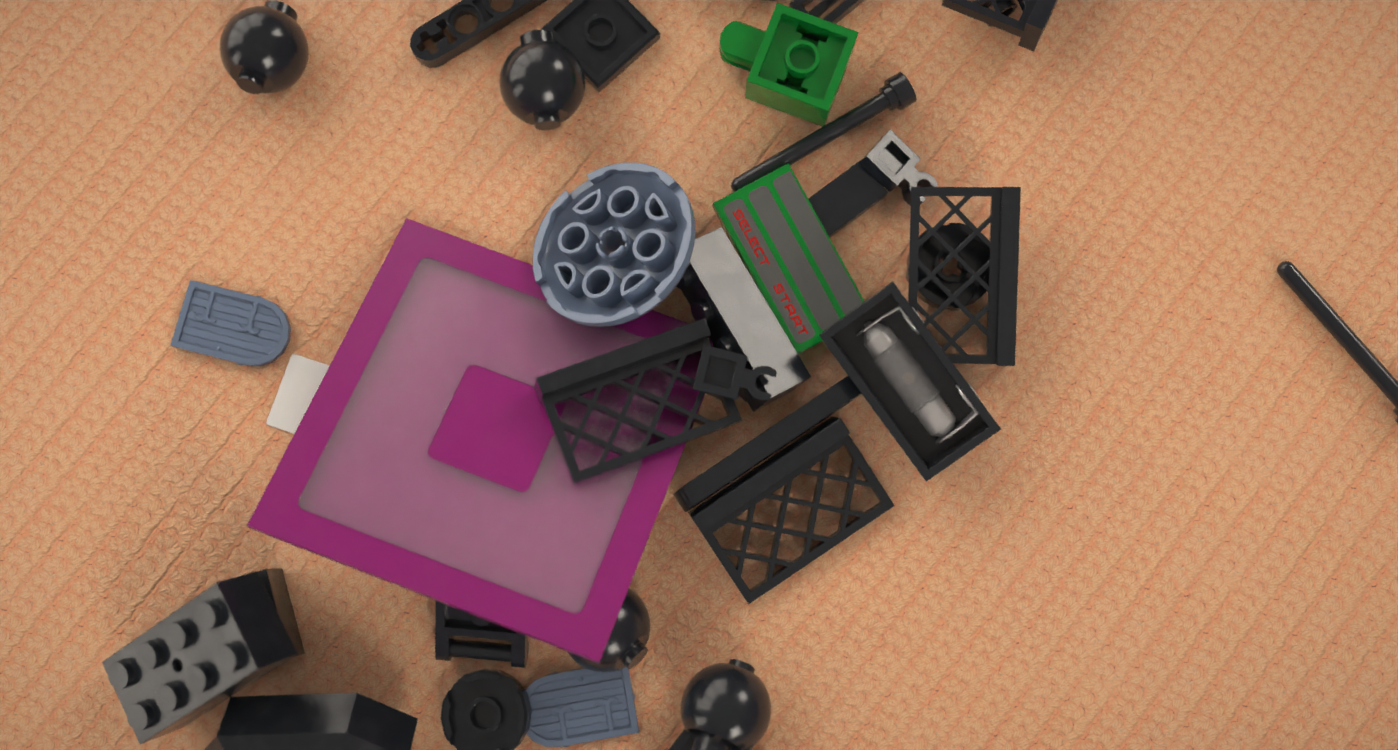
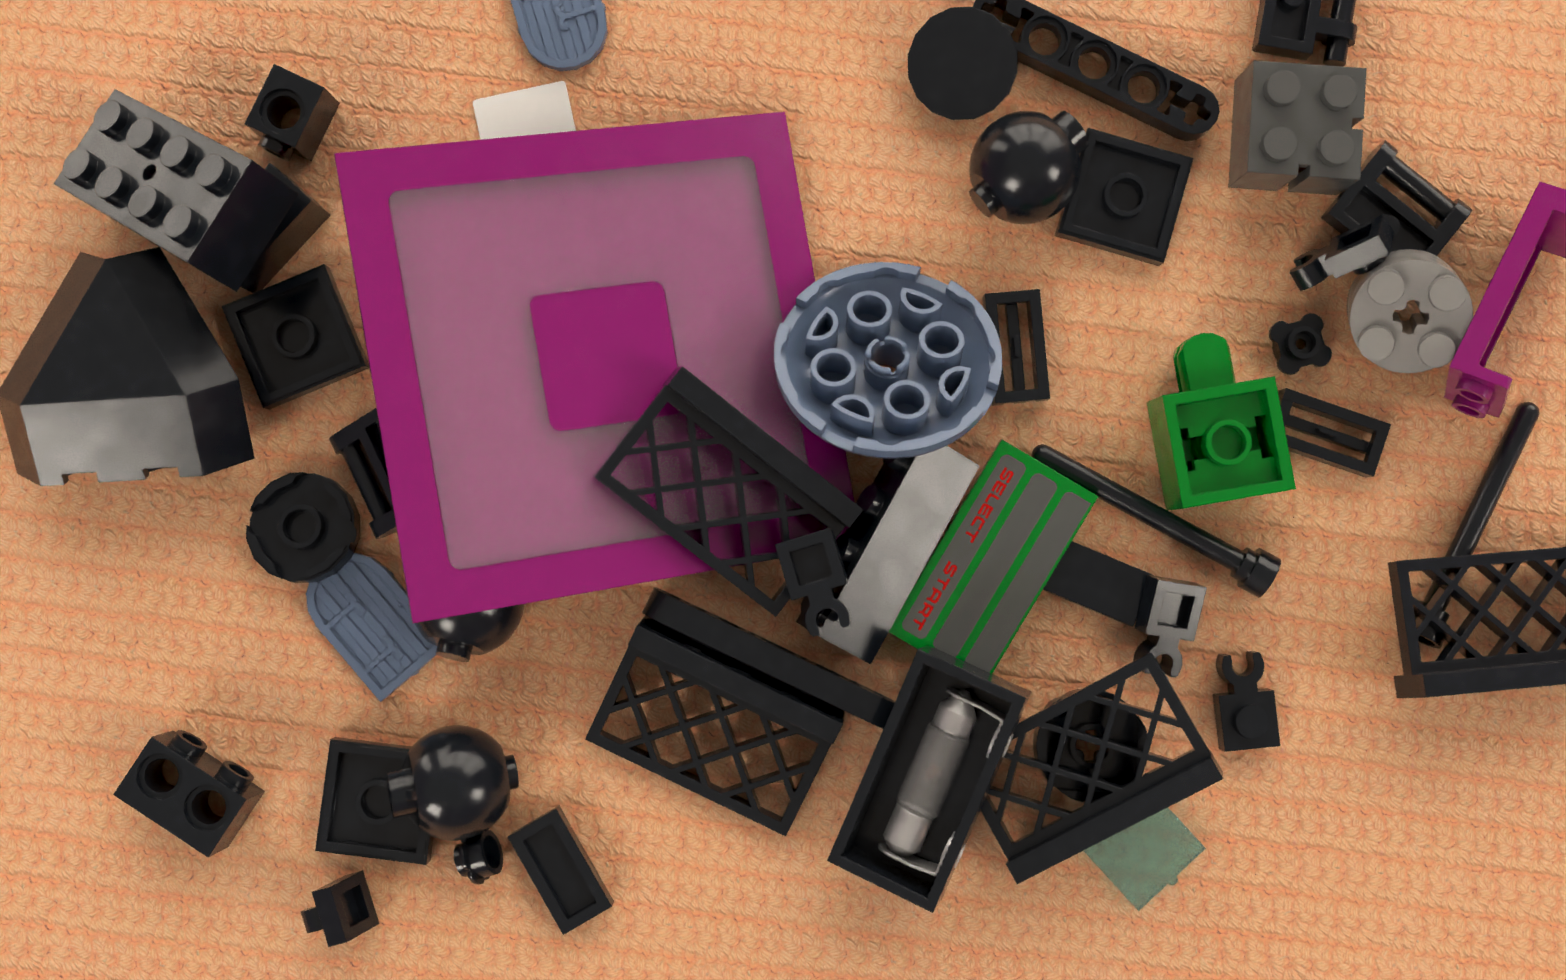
camera: 55 degrees right, 5 degrees up
none -> black tile [222,264,370,410]
none -> black brick [244,64,340,162]
none -> black plate [454,830,503,885]
none -> black tile [508,805,614,935]
none -> black tile [908,7,1018,120]
none -> black tile [982,289,1050,406]
none -> clear light blue piece [1083,807,1206,911]
none -> black plate [1213,651,1280,752]

